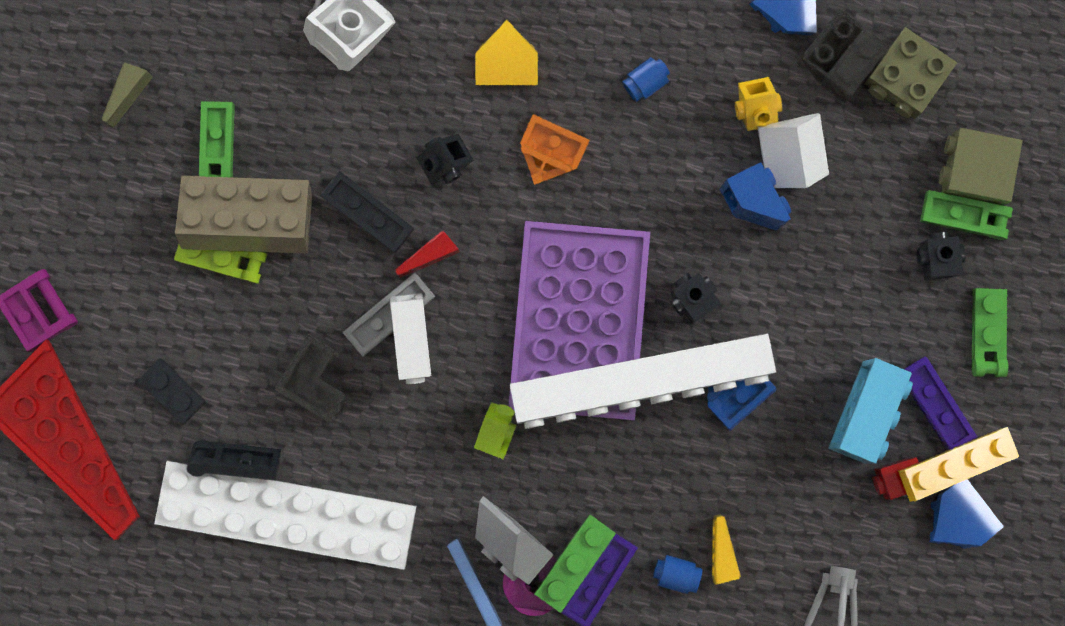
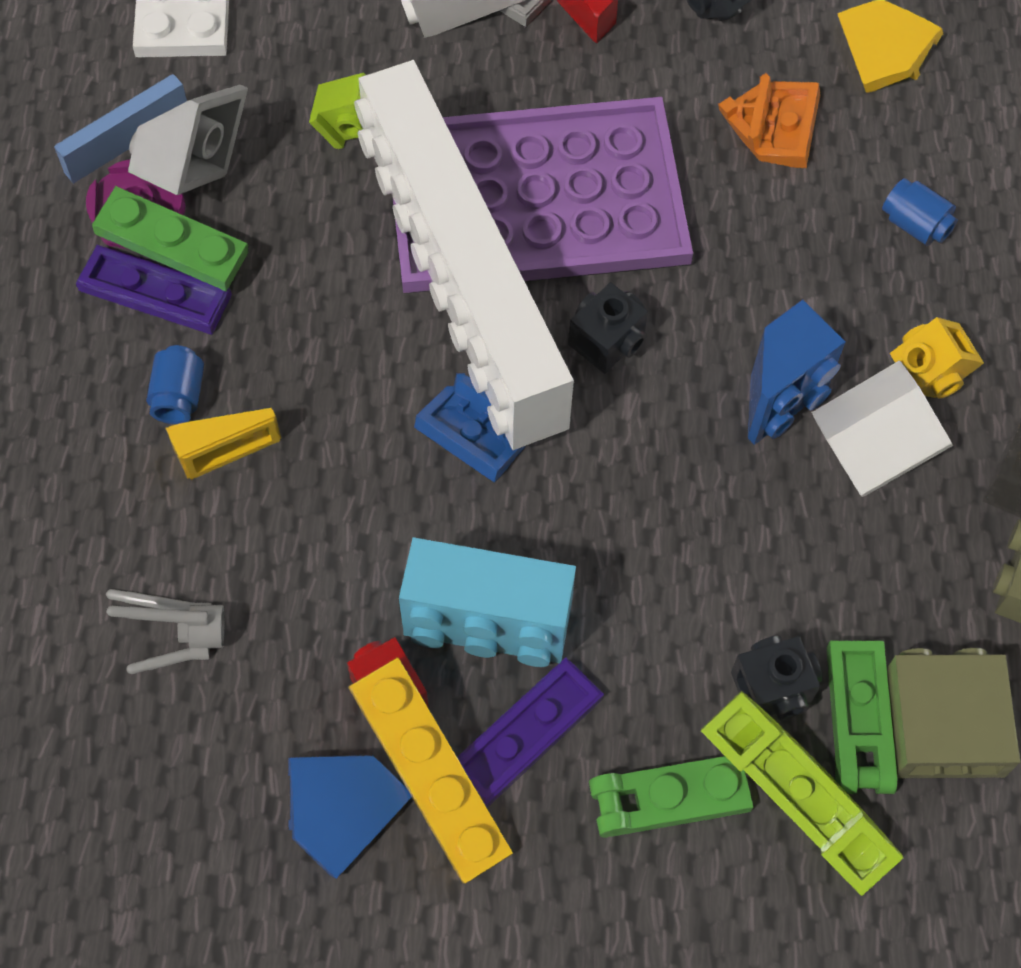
camera: 75 degrees right, 20 degrees down
none -> lime slope [701,691,903,896]

